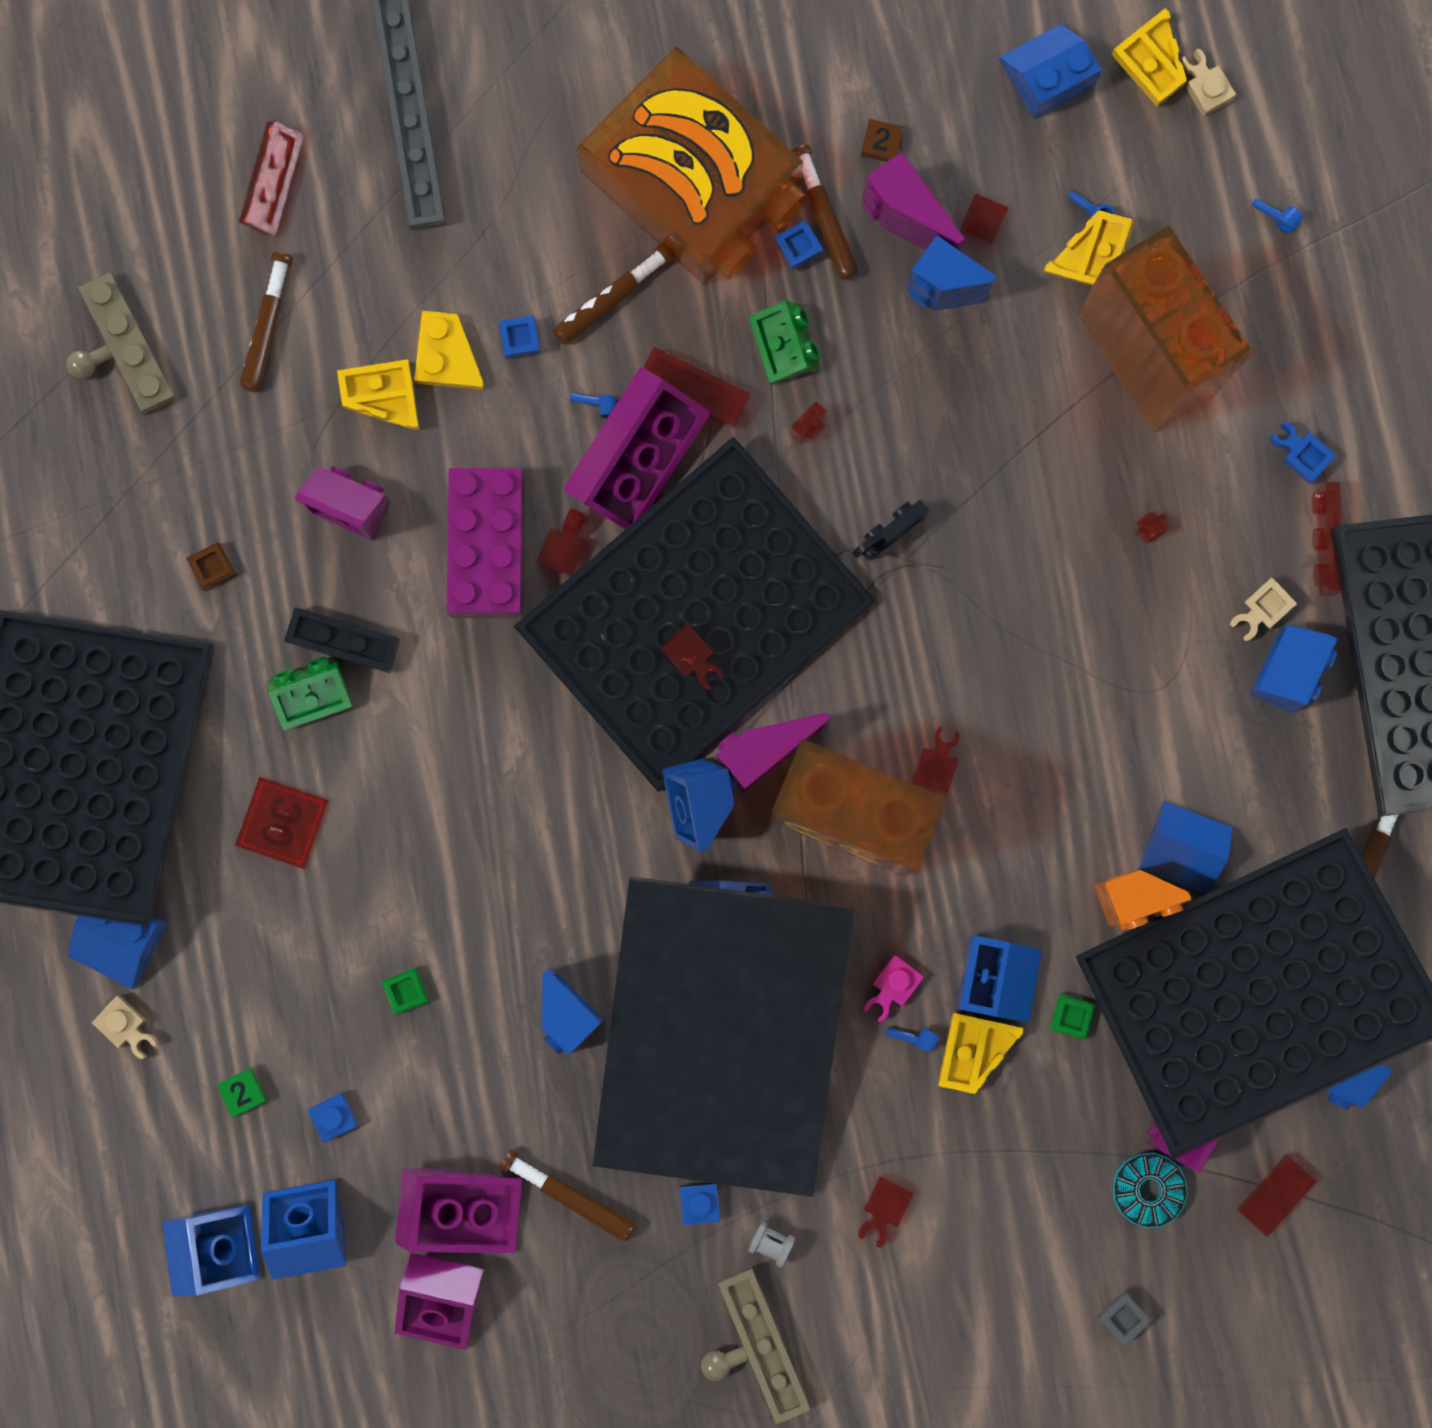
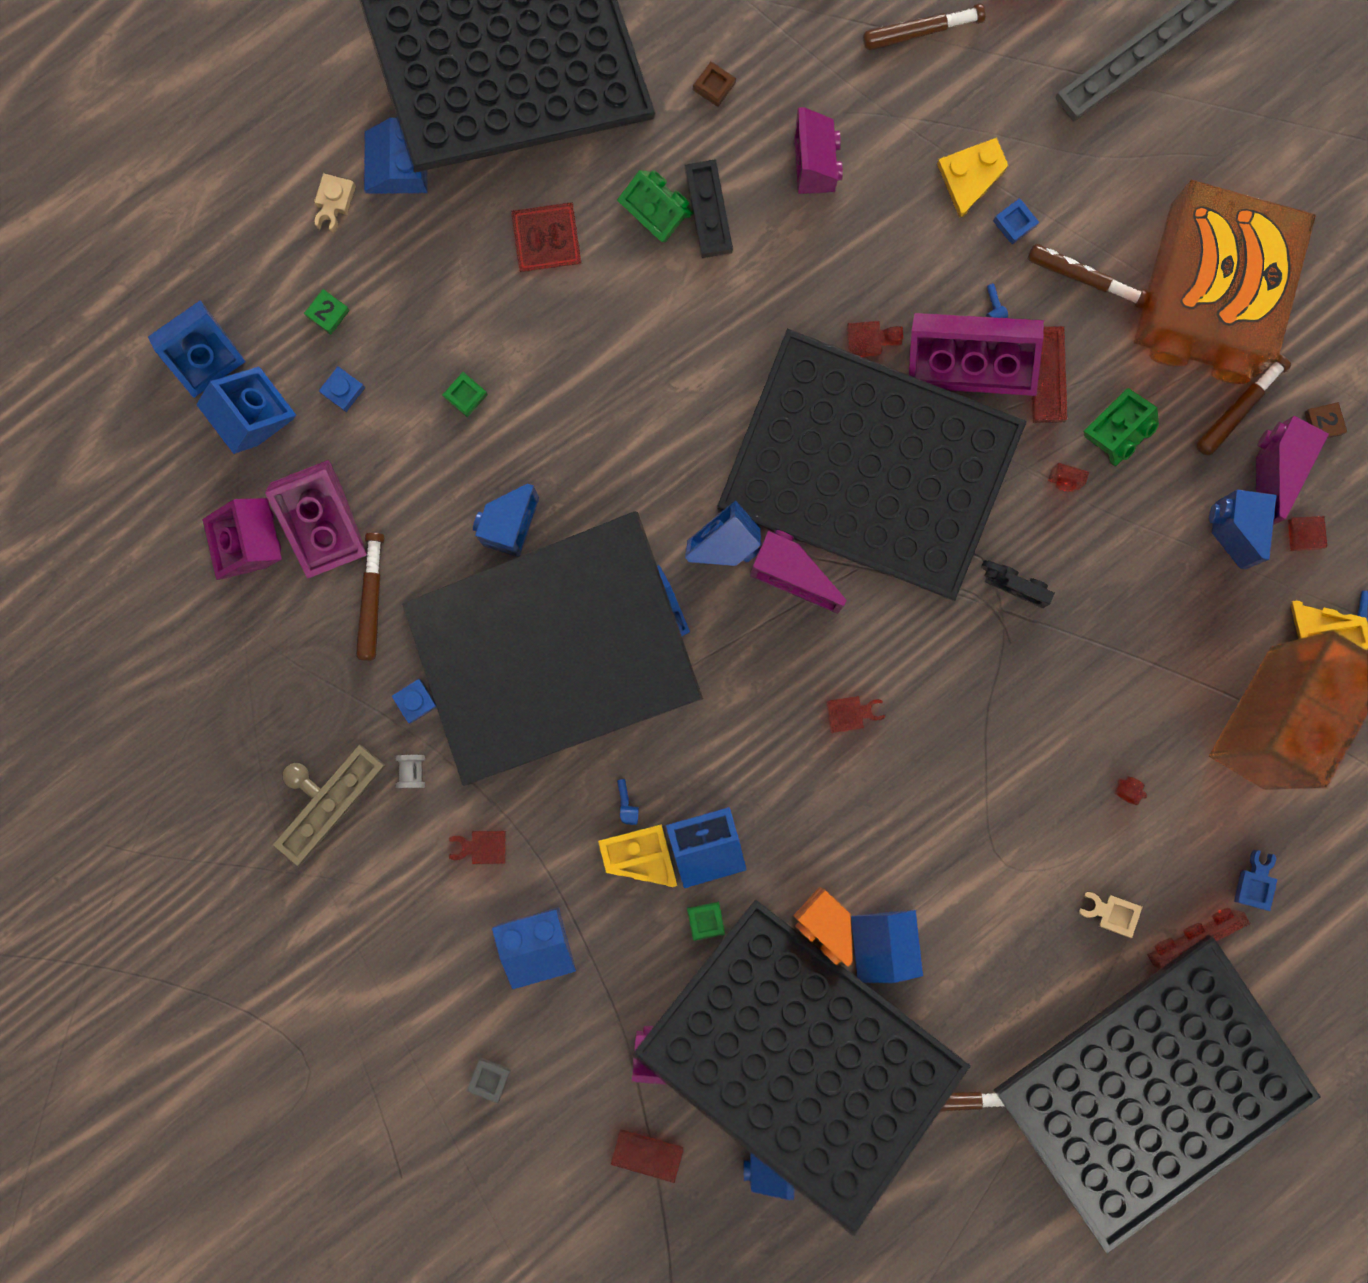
camera: 60 degrees right, 0 degrees up
yellow wing [337,359,420,430] -> none
magenta brick [446,468,525,619] -> none
clear red plate [660,624,723,690] -> none
clear orange brick [769,739,947,877] -> none
blue plate [774,220,823,271] -> none
dark pink plate [863,955,924,1022] -> none
tile [1112,1152,1188,1228] -> none
blue slope [1250,625,1337,713] -> none
none -> blue slope [492,907,576,989]

